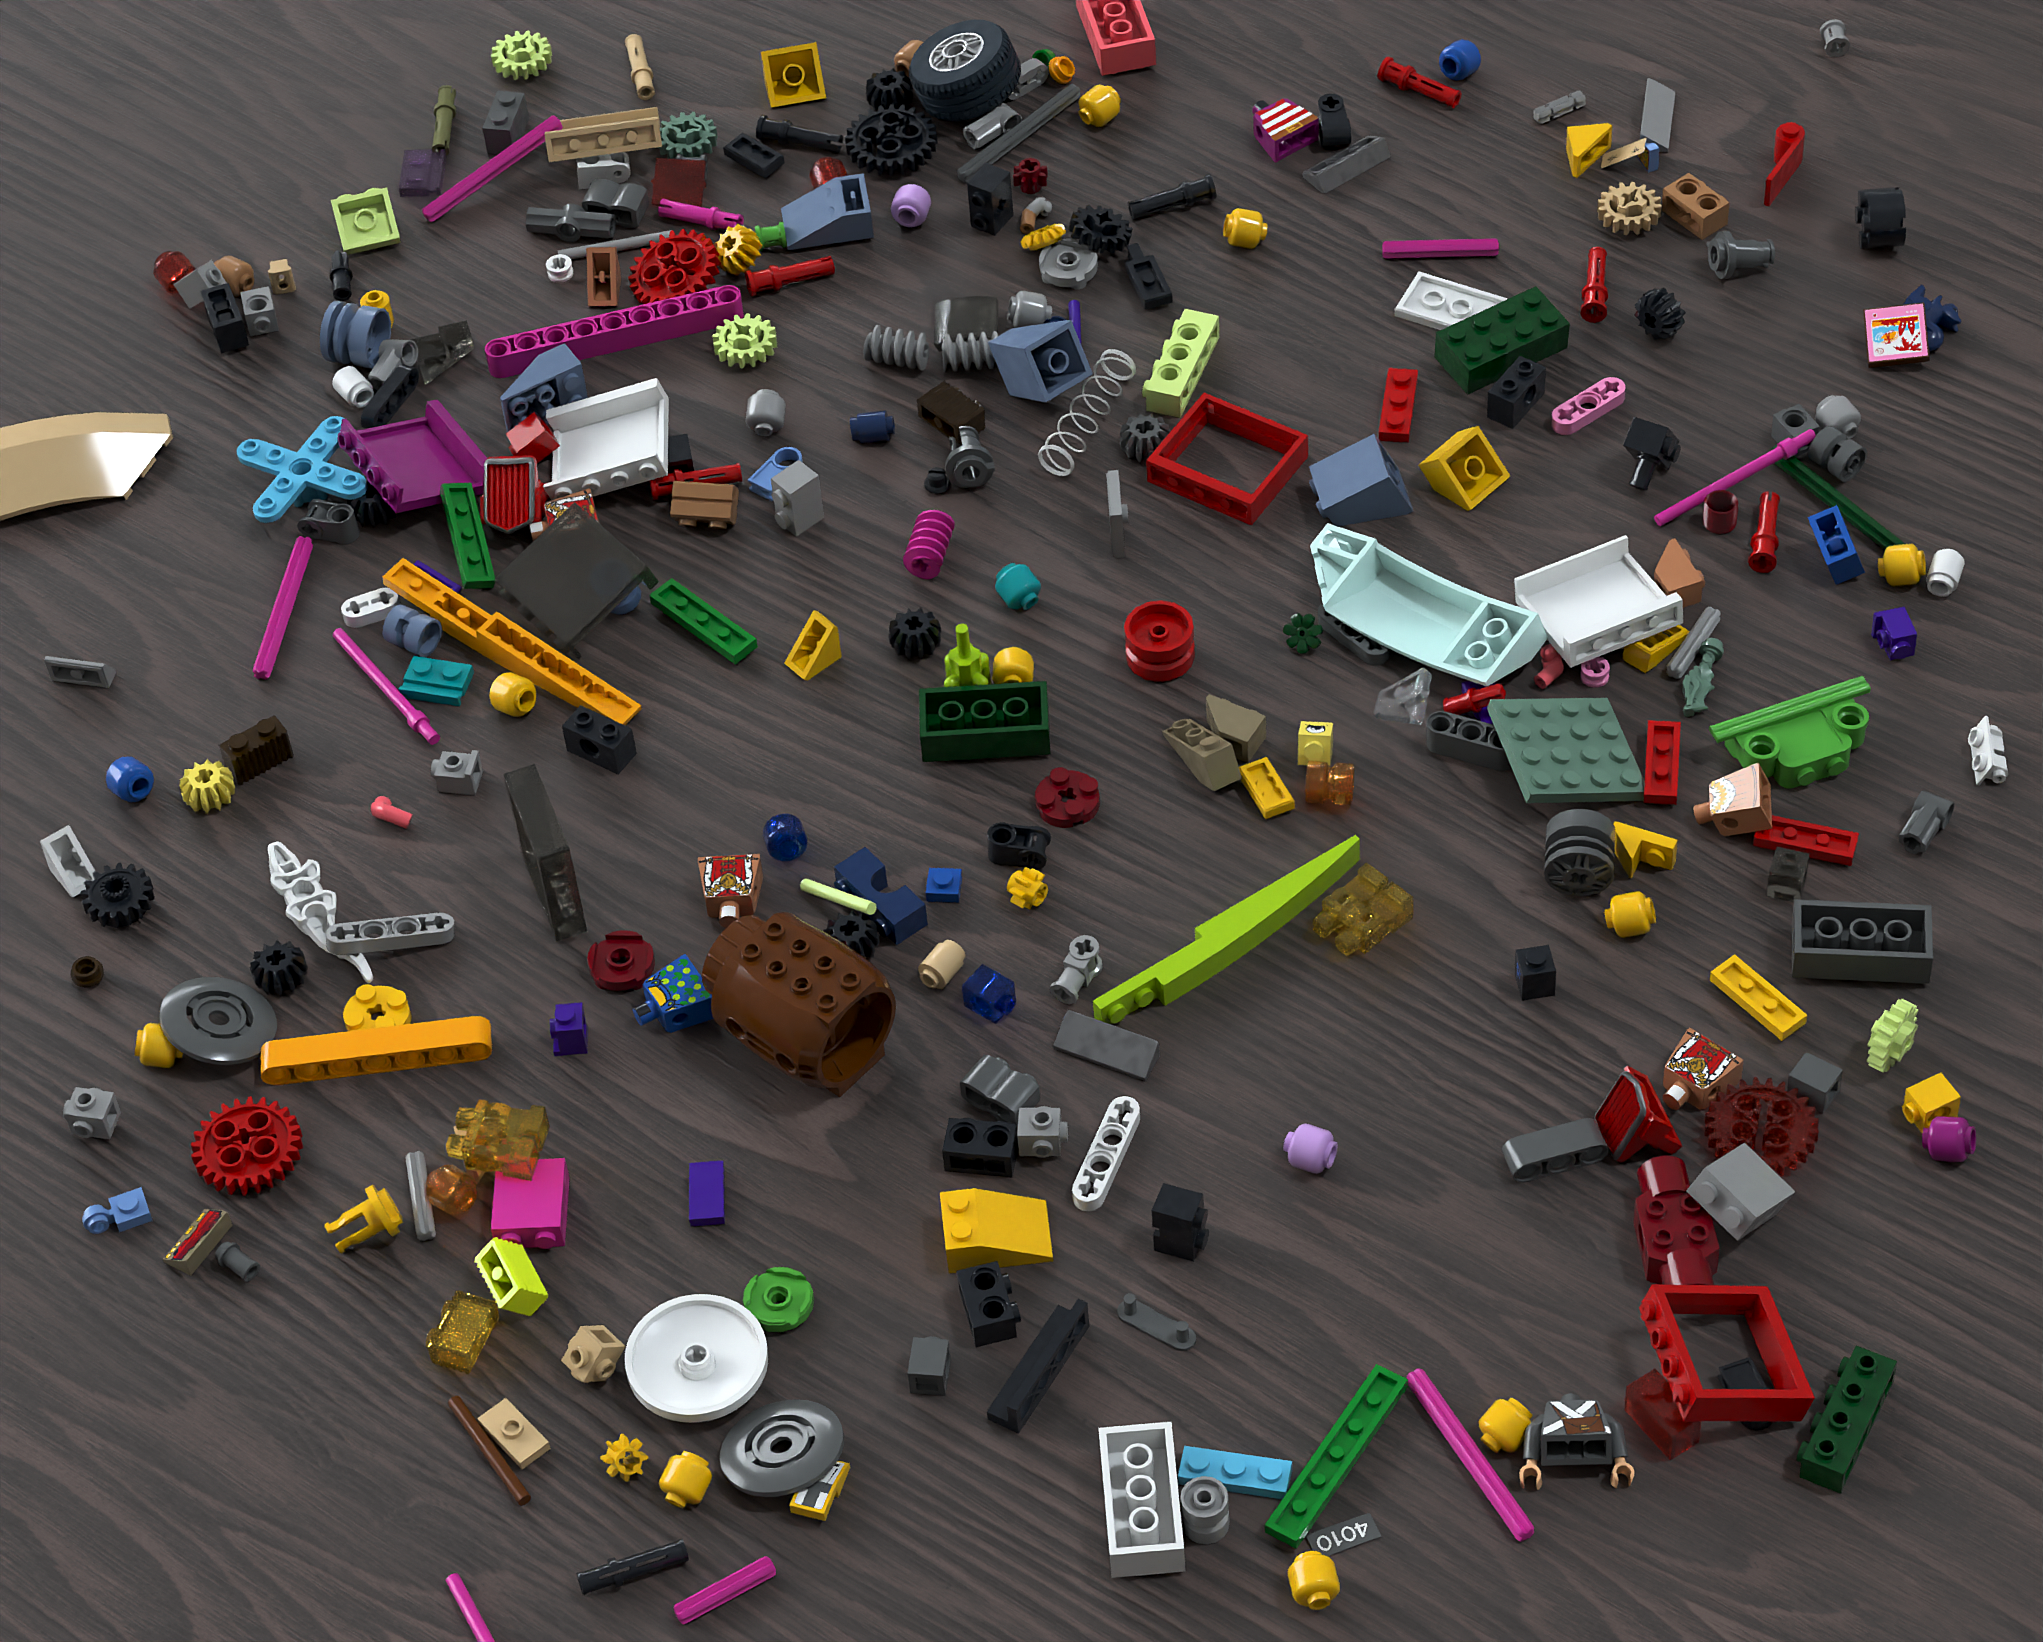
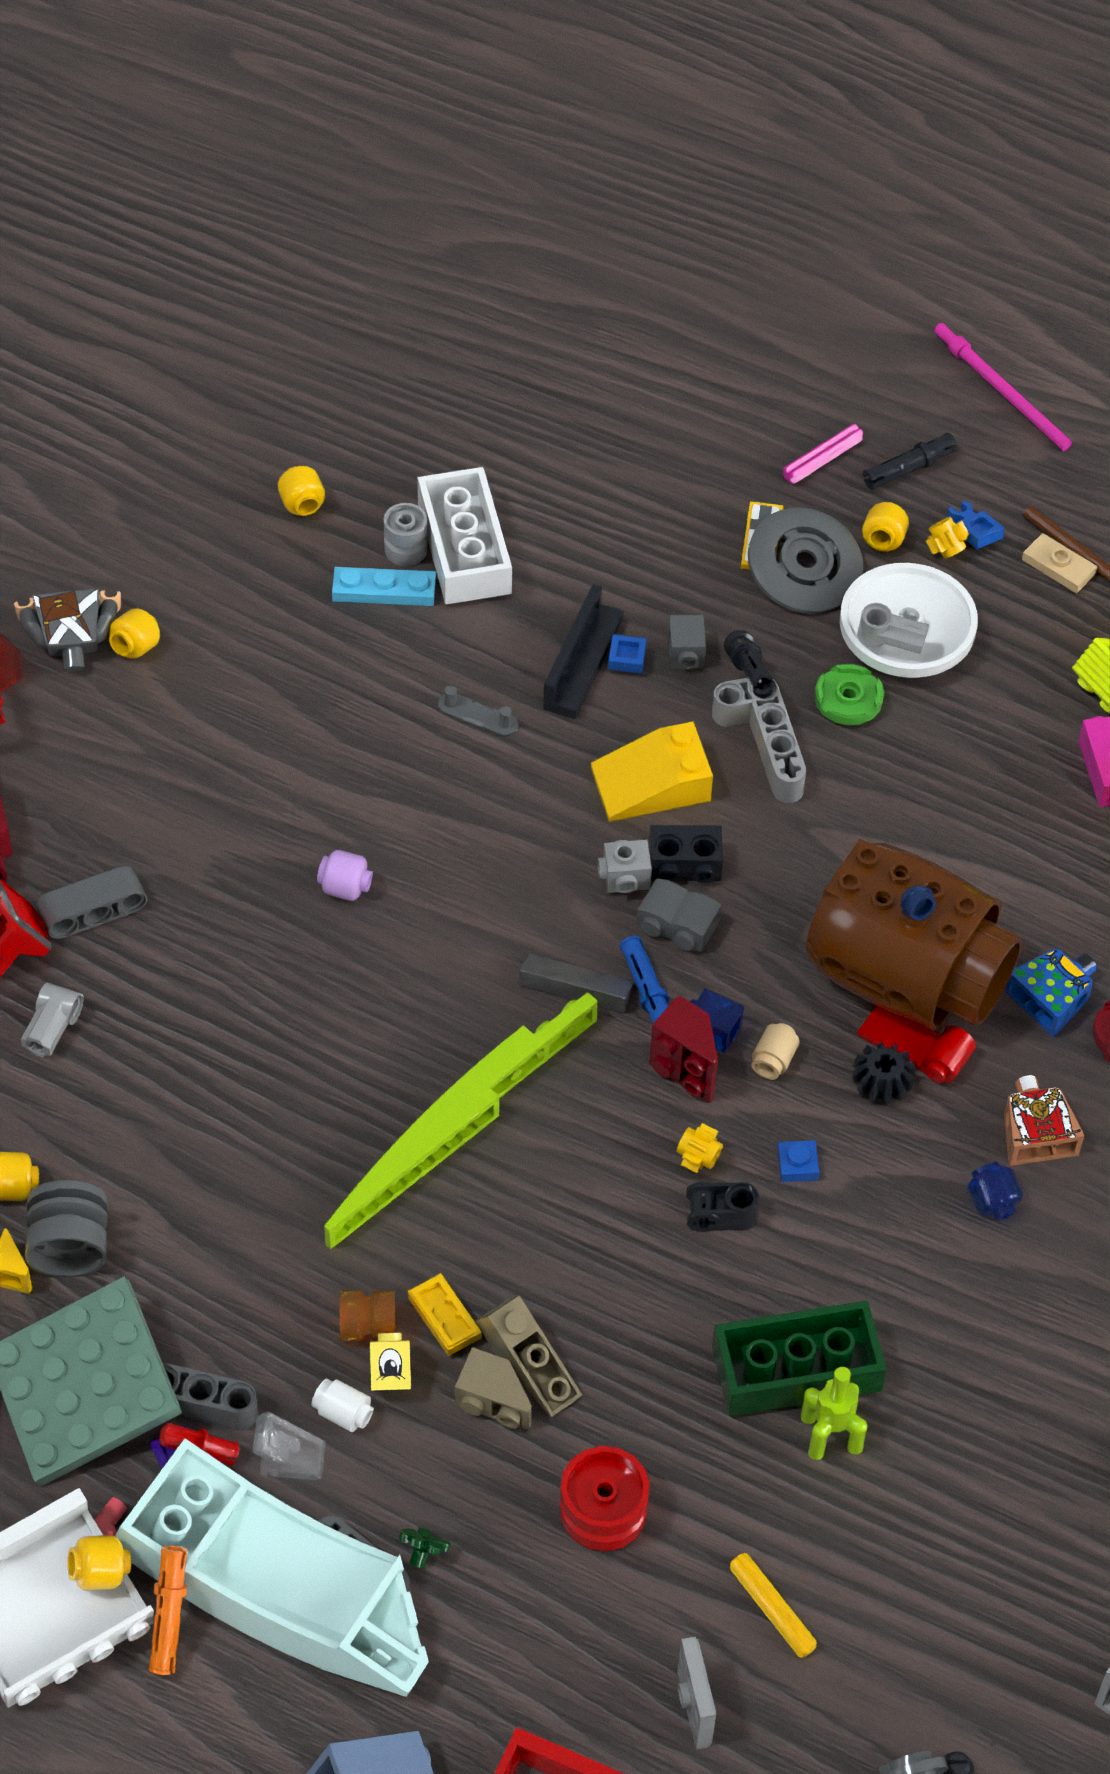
camera: 165 degrees right, 5 degrees up
tan brick [561,1325,626,1383] -> none
dark purple tile [689,1161,725,1227] -> none
yellow slope [784,610,842,681] -> none
yellowish green bar [800,879,876,915] -> none
dark blue arch [834,847,928,945] -> none
black gear [888,608,941,660] -> none
dark pink piece [903,510,955,579] -> none
black brick [956,1261,1021,1347] -> none
yellow head [992,647,1034,684] -> none
teal head [995,563,1041,610] -> none
dark red plate [1035,767,1100,828] -> none
light grey connector [1050,935,1103,1005] -> none
white beam [1072,1096,1140,1211] -> none
black brick [1151,1183,1209,1262] -> none
green plate [1265,1364,1408,1549] -> none
dark grey sticker [1306,1513,1382,1556] -> none
clear yellow hips [1313,862,1414,956] -> none
dark pink axle [1407,1368,1534,1542] -> none
black brick [1515,945,1556,1001] -> none
none -> light grey piece [21,982,84,1058]
none -> yellow head [67,1535,131,1591]
none -> orange pin [148,1545,188,1675]
none -> white brick [311,1379,374,1432]
none -> blue plate [608,634,647,673]
none -> blue pin [619,936,669,1023]
none -> dark red slope [649,995,718,1103]
none -> light grey beam [712,678,806,803]
none -> black pin [724,630,775,695]
none -> yellow axle [730,1553,817,1658]
none -> light grey piece [857,603,929,654]
none -> dark blue plate [900,885,936,921]
none -> blue plate [947,501,1004,549]

